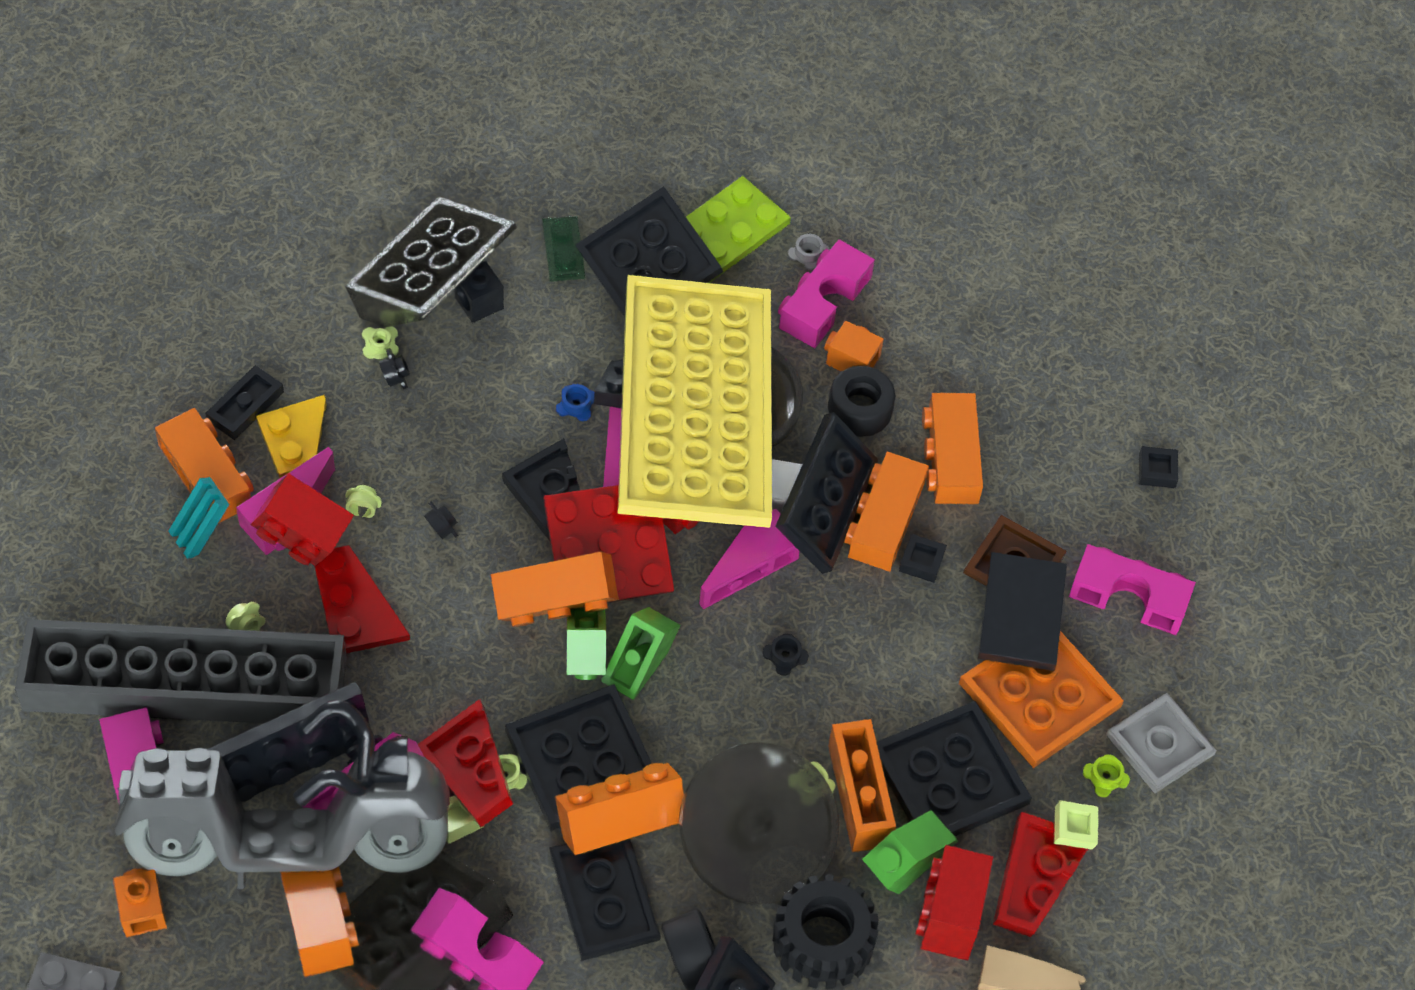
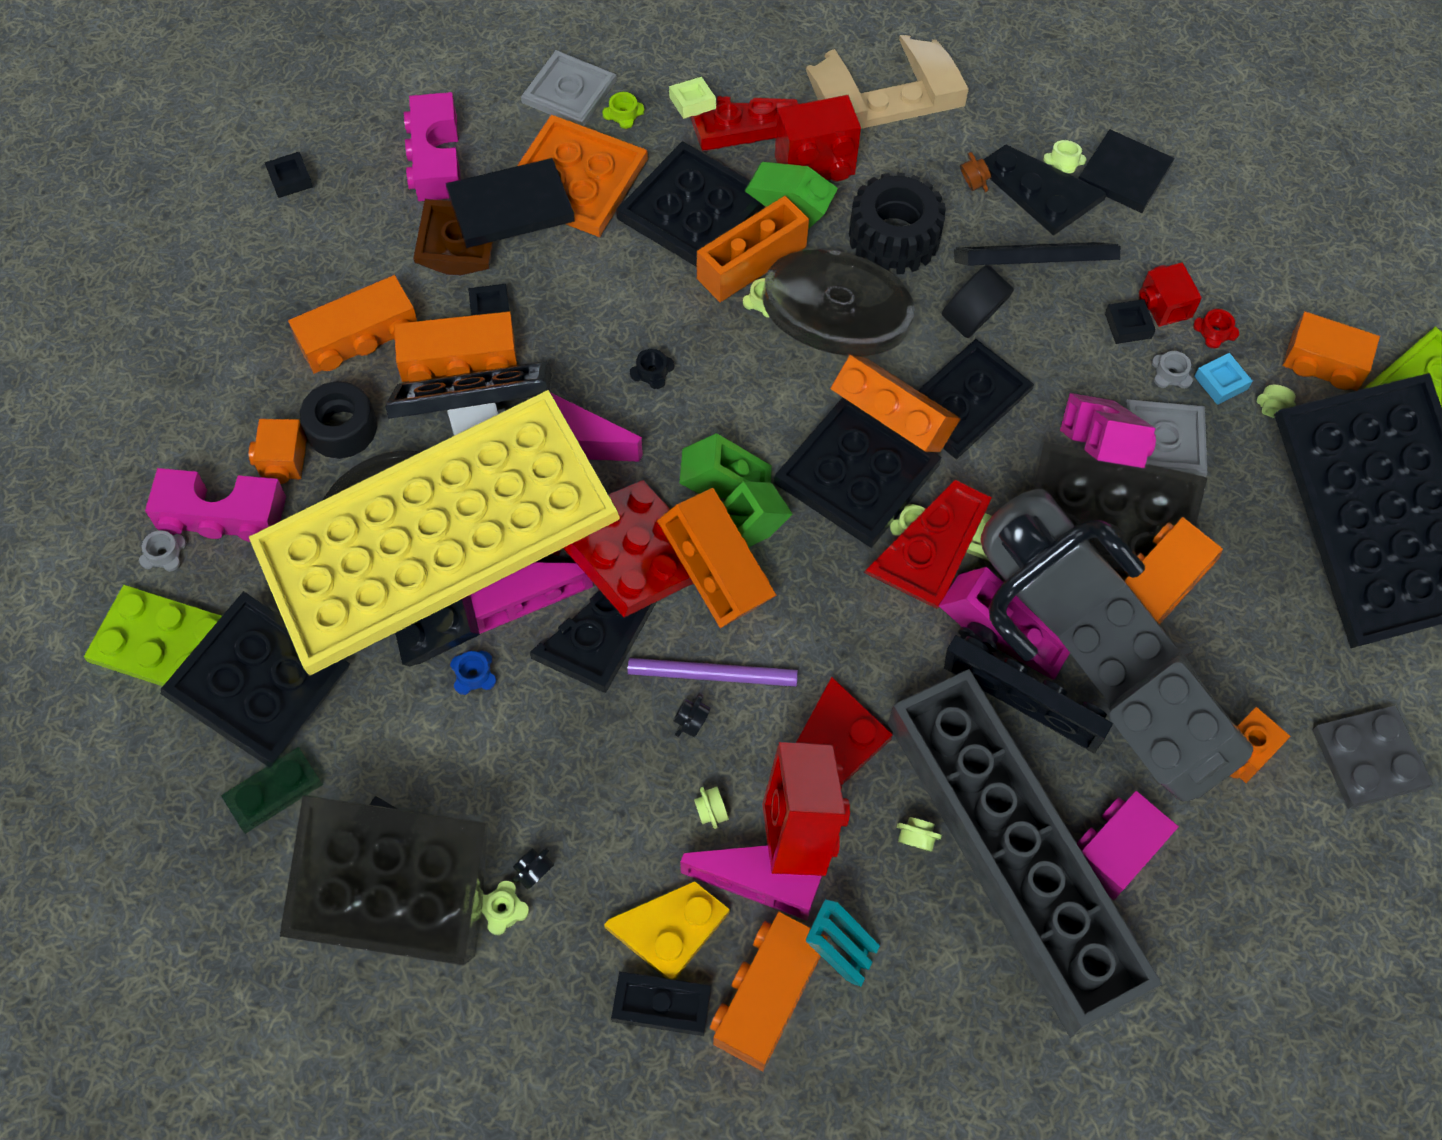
camera: 115 degrees left, 5 degrees up
none -> medium lavender bar [628,658,798,687]

